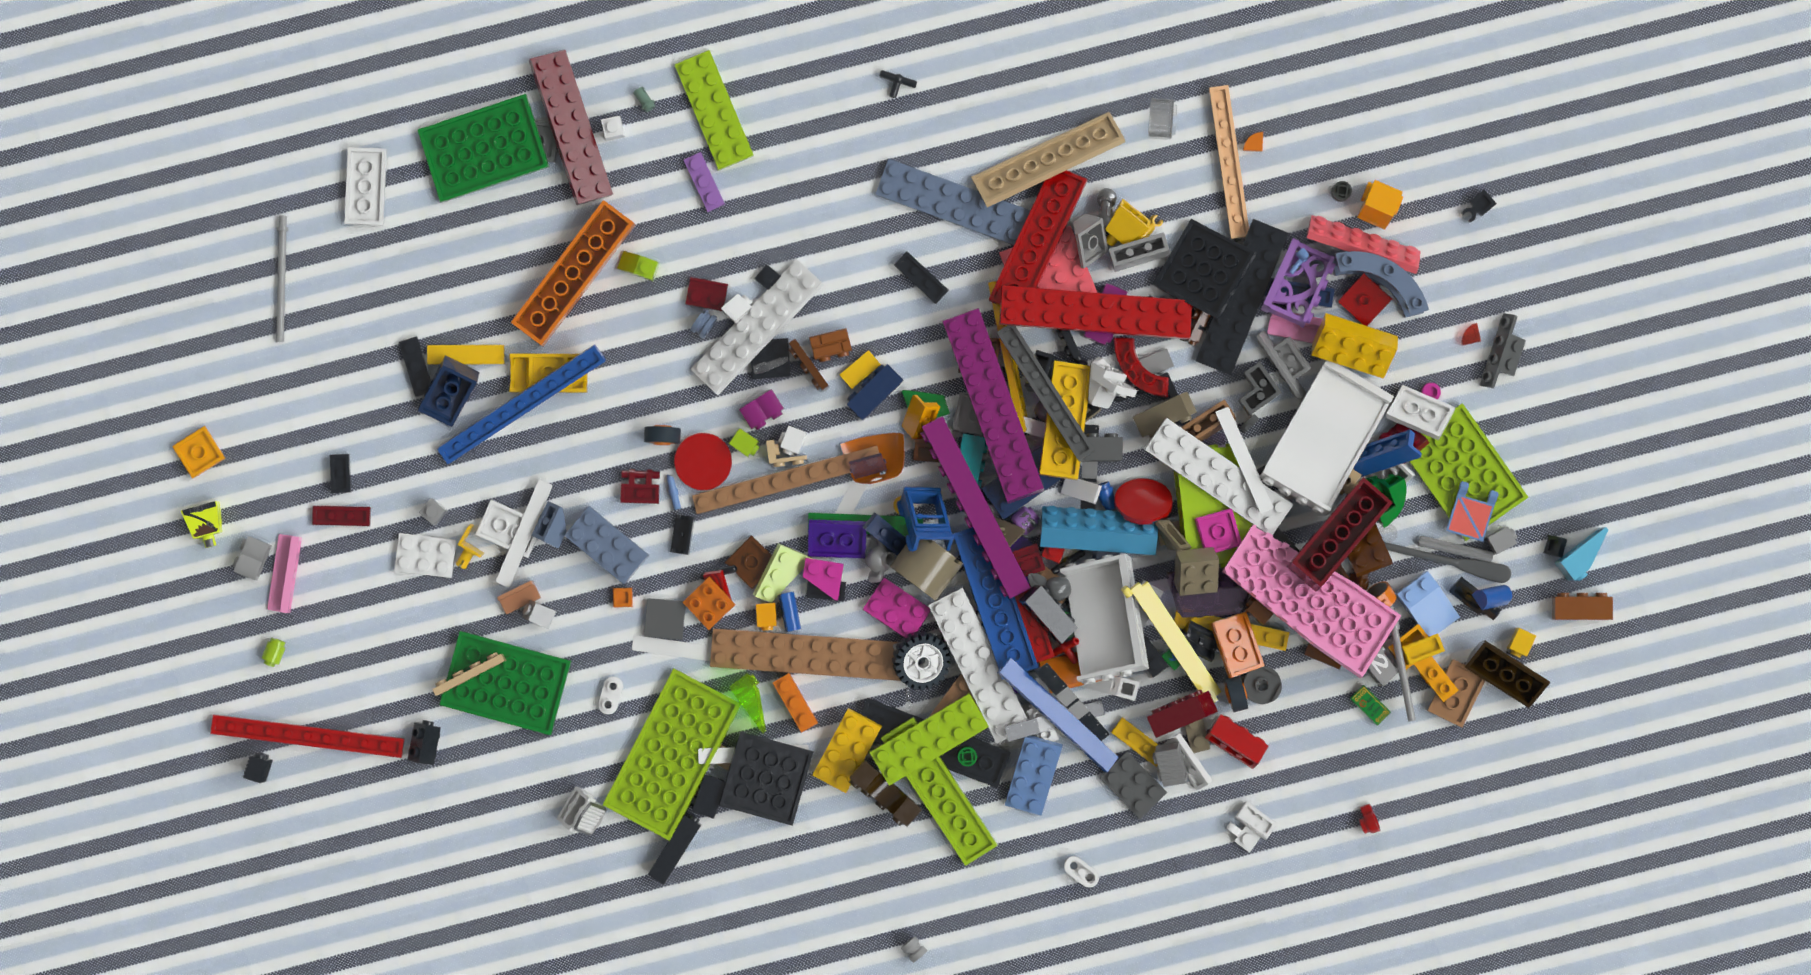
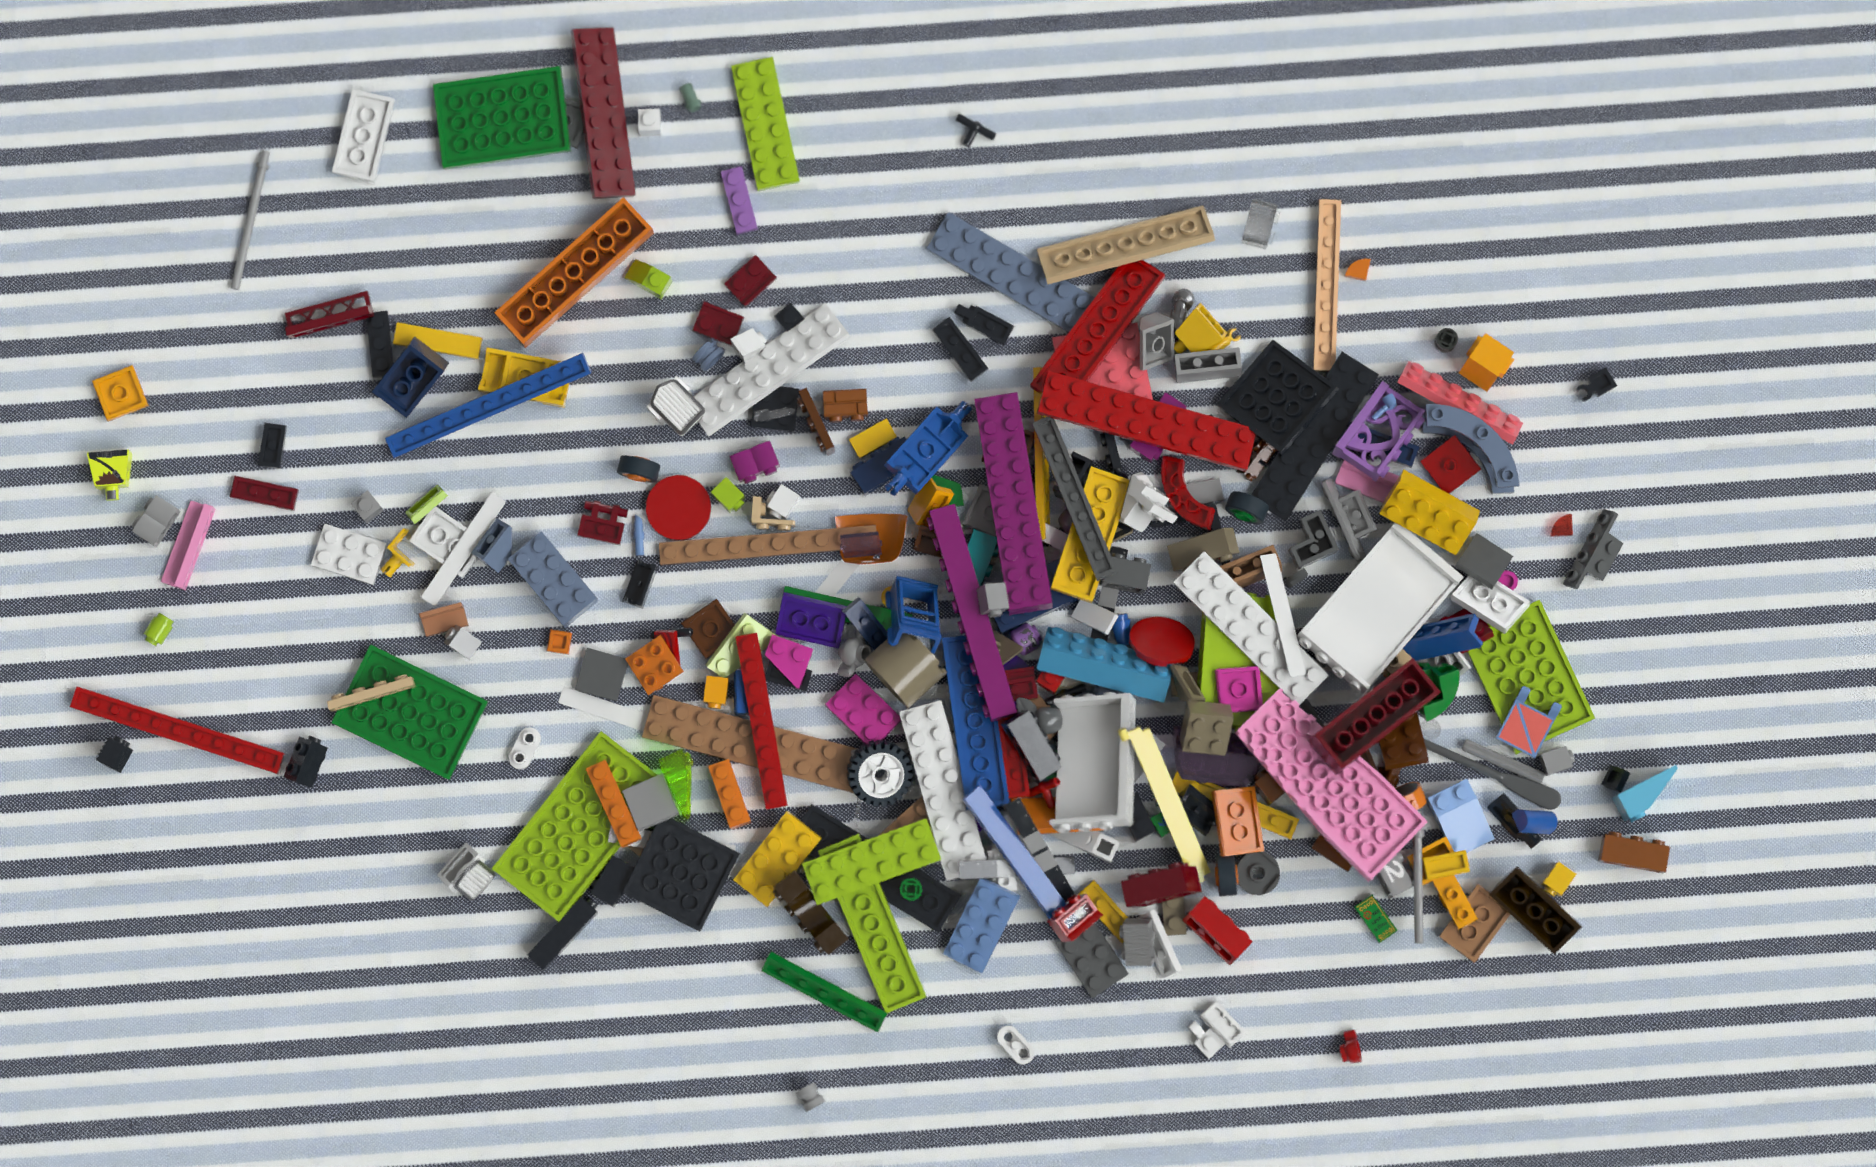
camera: 15 degrees right, 5 degrees down
none -> dark red fence [285,291,374,339]
none -> lime tile [406,485,448,524]
none -> orange plate [586,759,642,848]
none -> light grey tile [623,773,680,832]
none -> white piece [647,376,705,436]
none -> dark red plate [724,255,777,308]
none -> red plate [736,633,788,810]
none -> green plate [761,952,888,1033]
none -> blue plate [884,401,972,496]
none -> black hinge [954,304,1014,346]
none -> light grey brick [977,582,1009,617]
none -> window [1048,893,1103,942]
none -> black wheel [1225,491,1269,525]
none -> dark grey tile [1455,533,1513,590]

